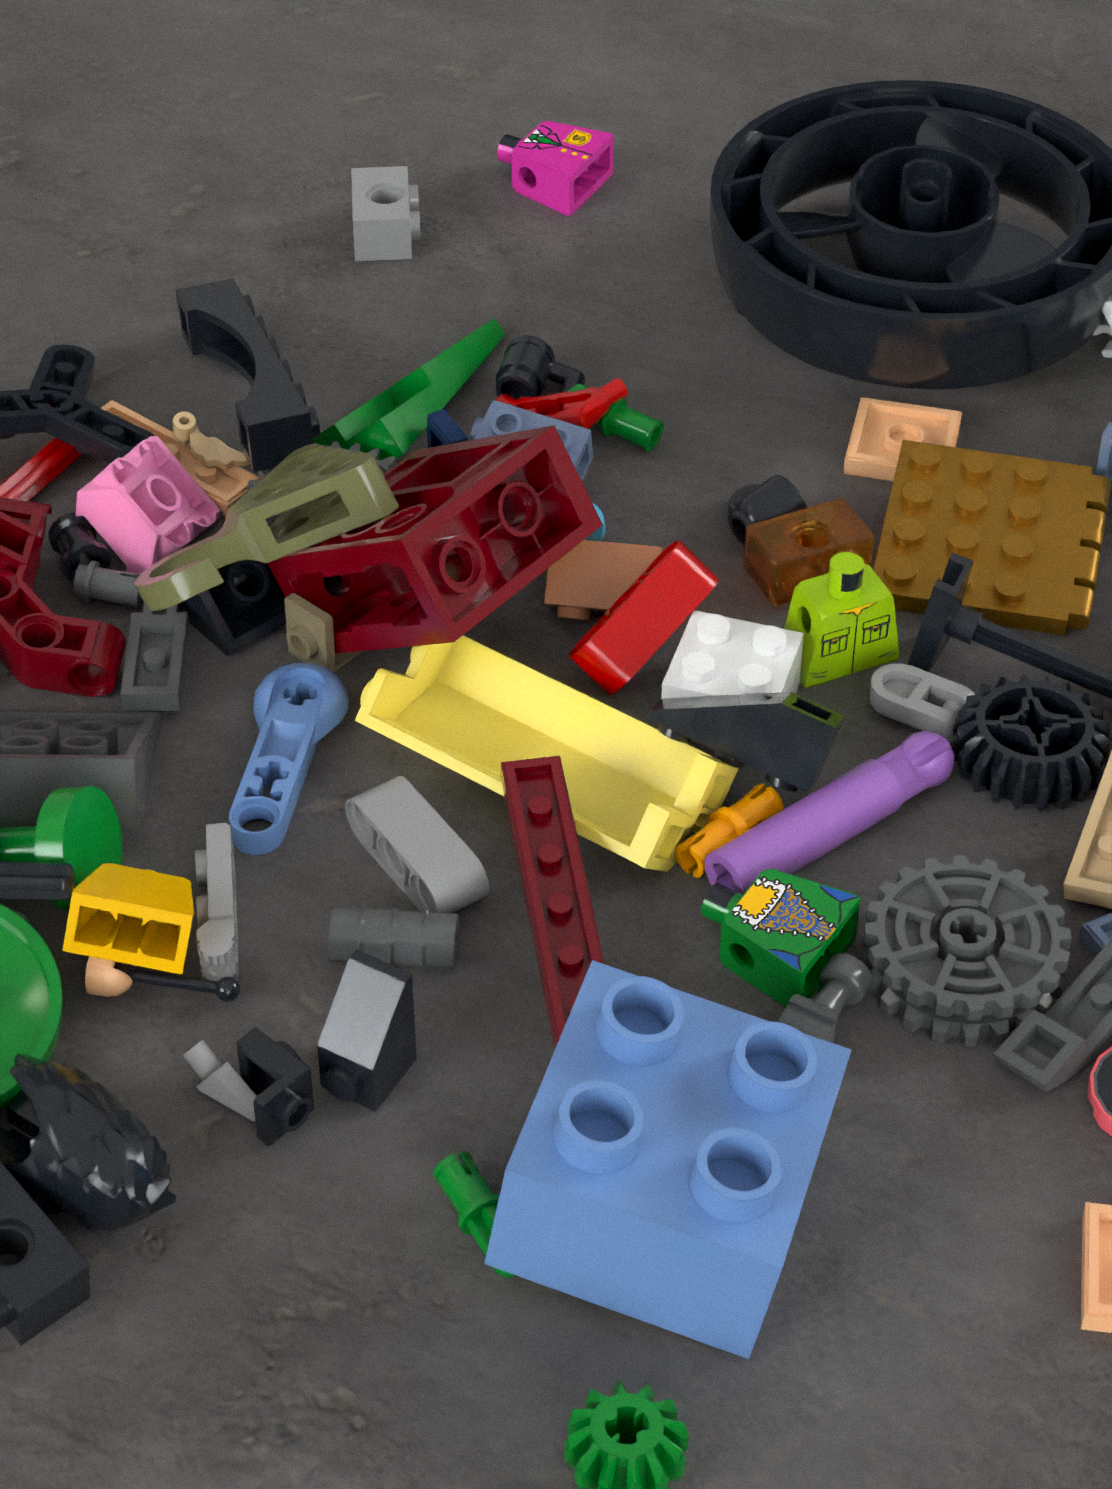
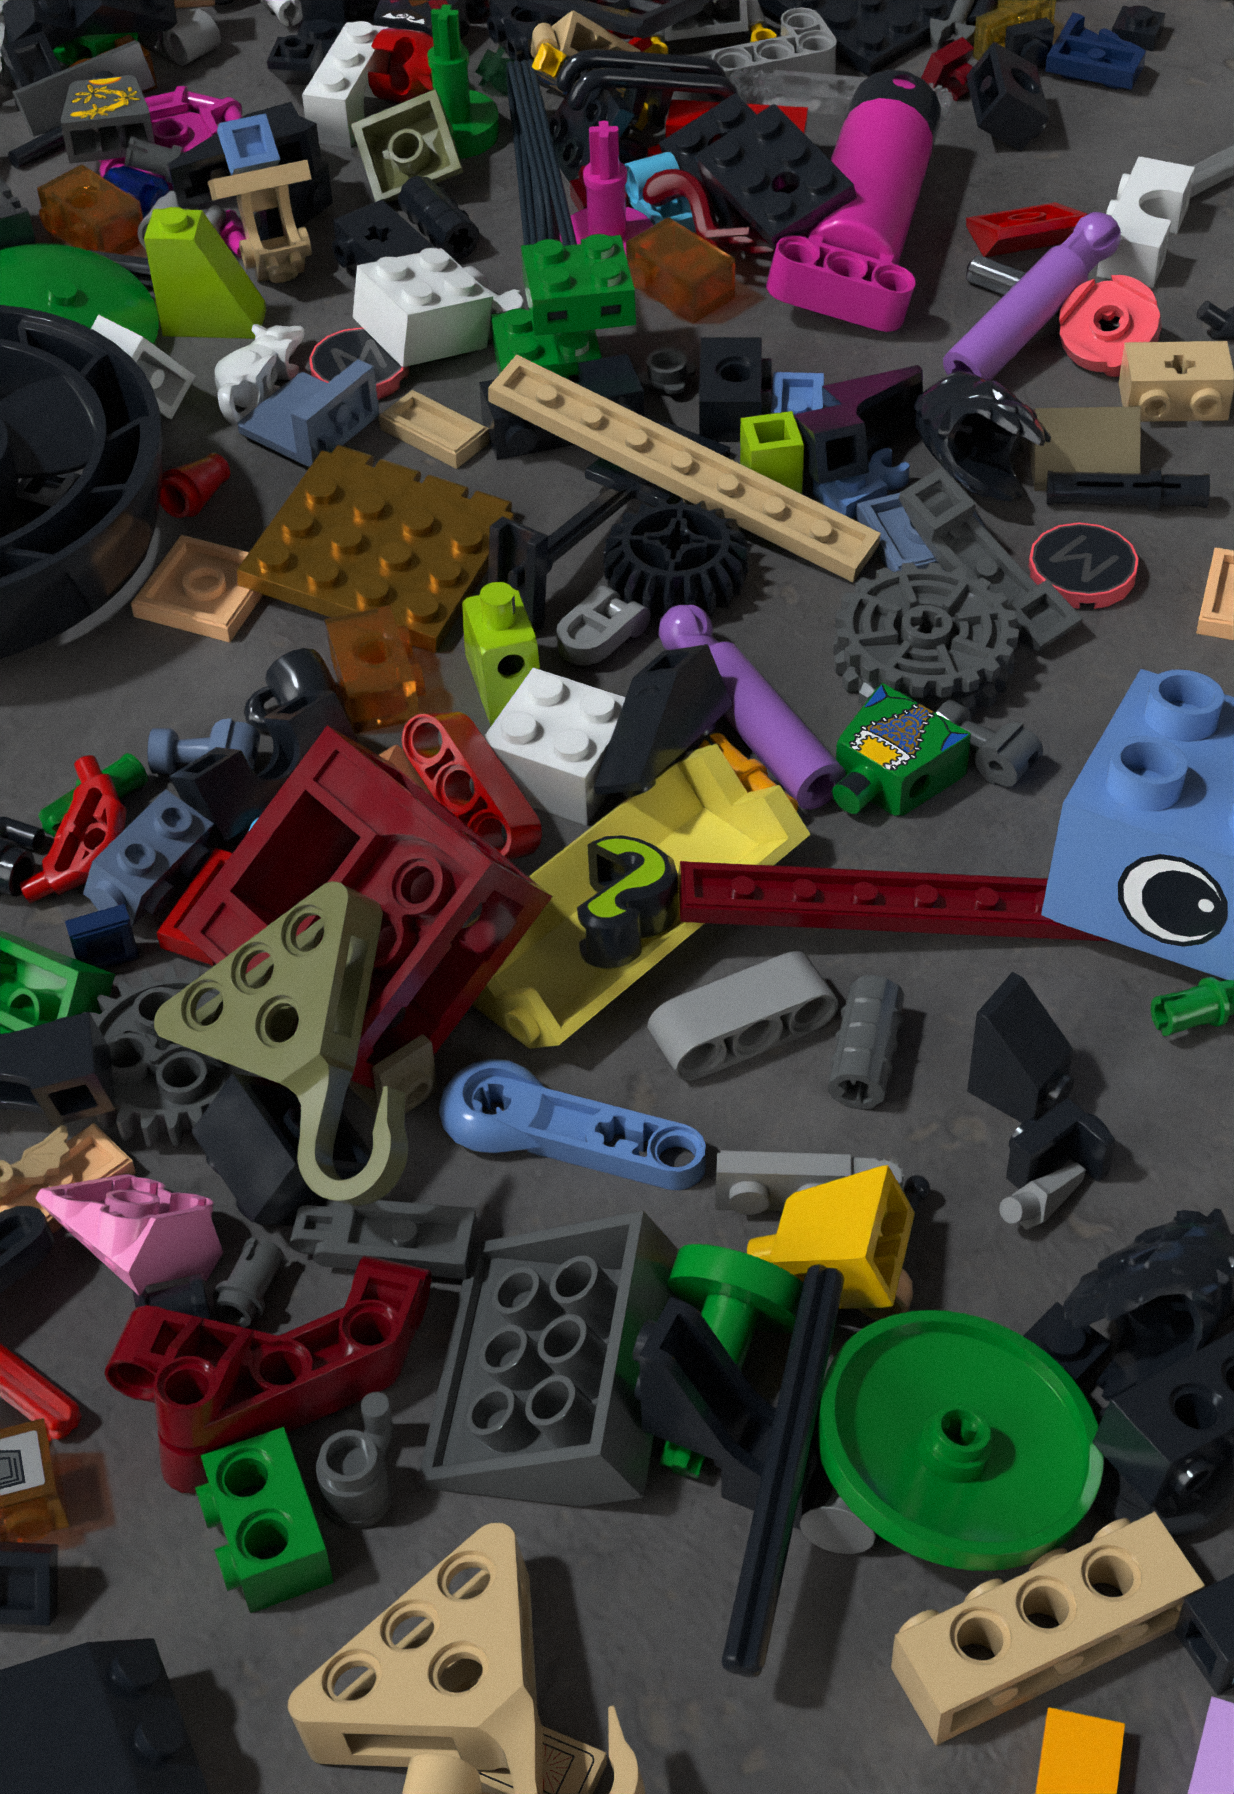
camera: 80 degrees left, 5 degrees up
none -> sand blue leg [147,718,260,774]
none -> red cone [160,453,230,518]
none -> black arch [169,690,361,843]
none -> black animal [577,835,679,969]

